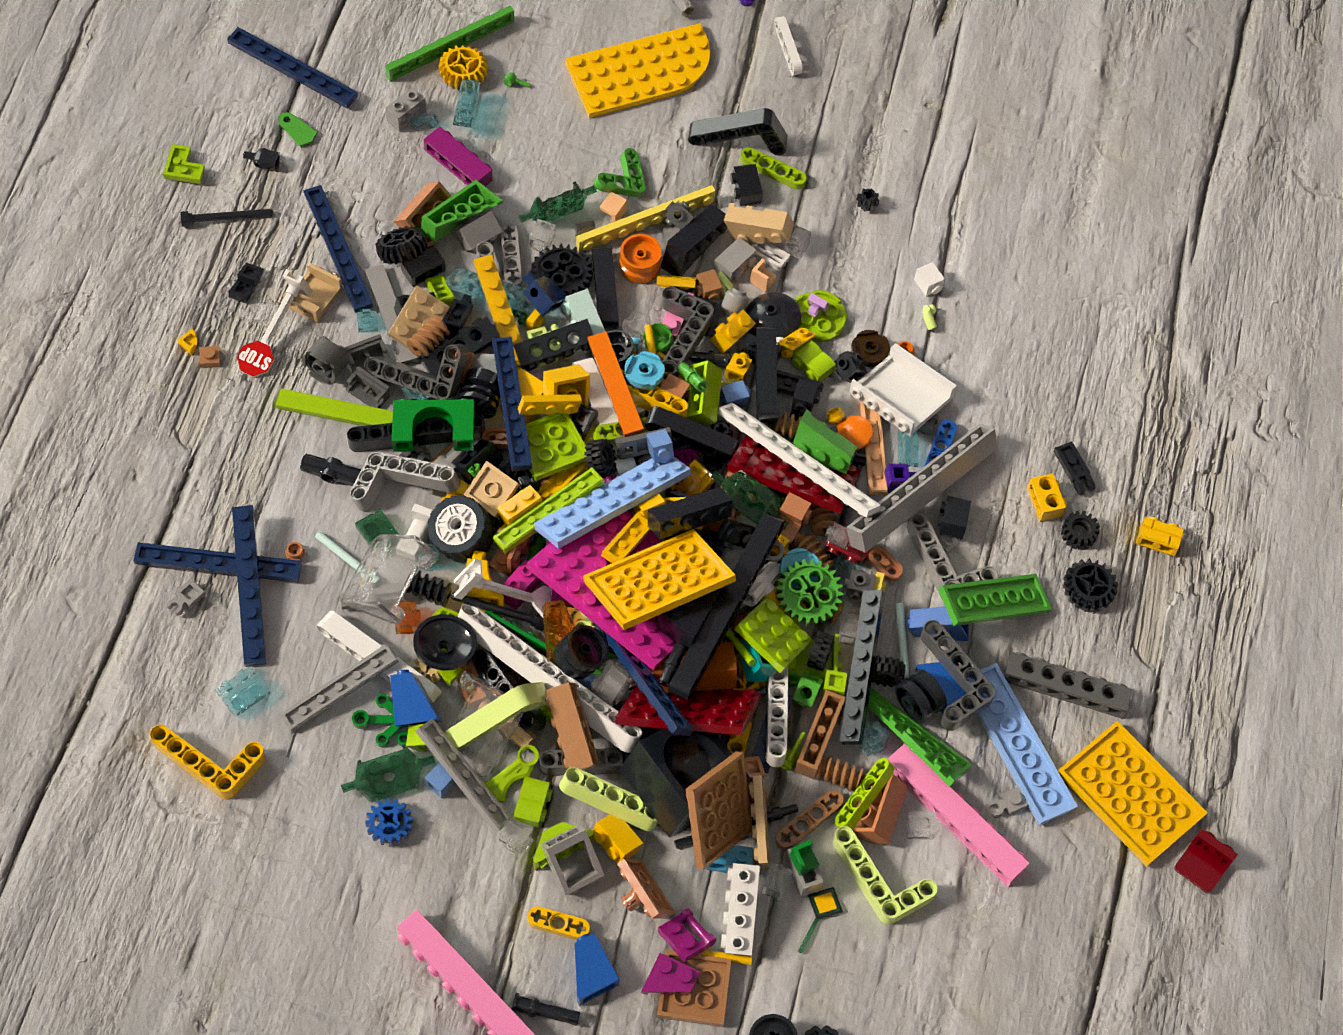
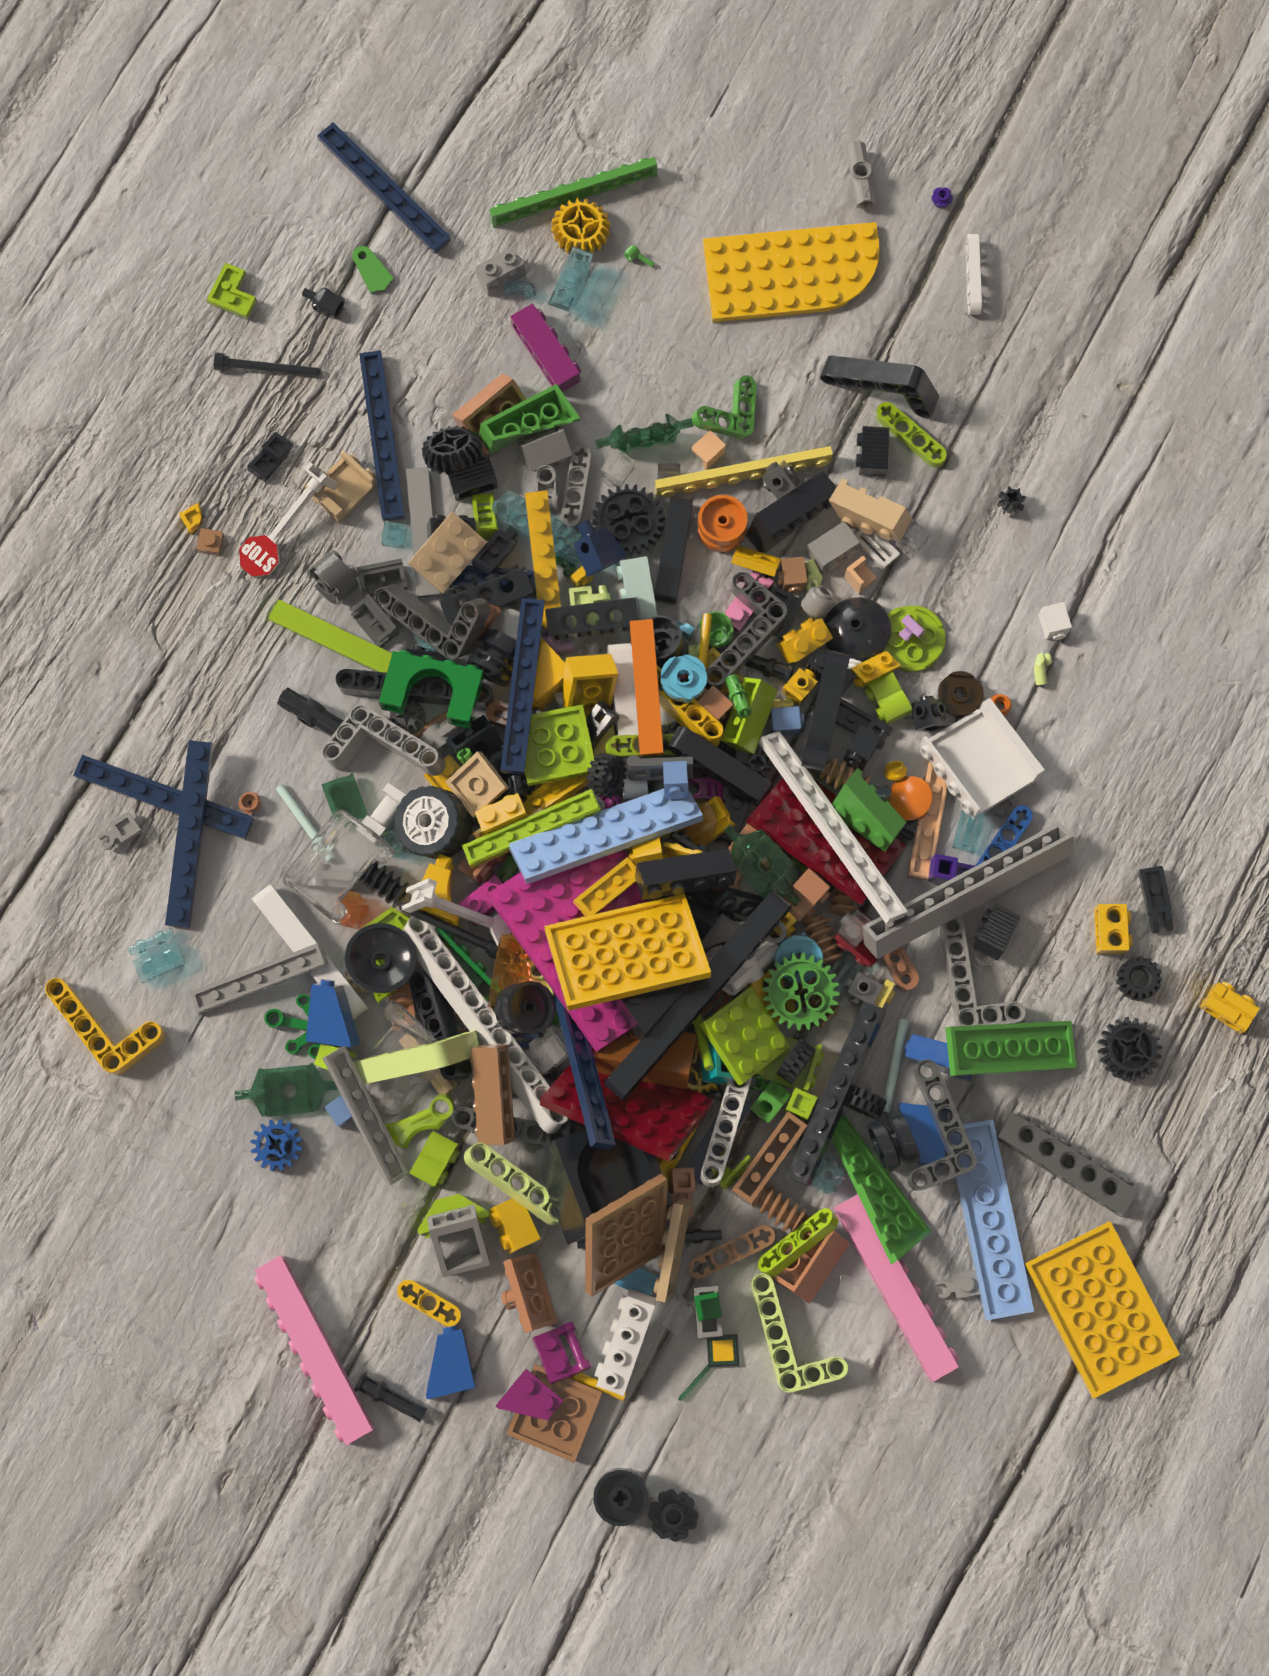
camera: 20 degrees right, 15 degrees up
medium nougat piece [406,315,450,357] -> none
yellow plate [518,394,582,415] -> none
black pin [658,643,687,687] -> none
dark red bracket [1174,829,1238,893] -> none

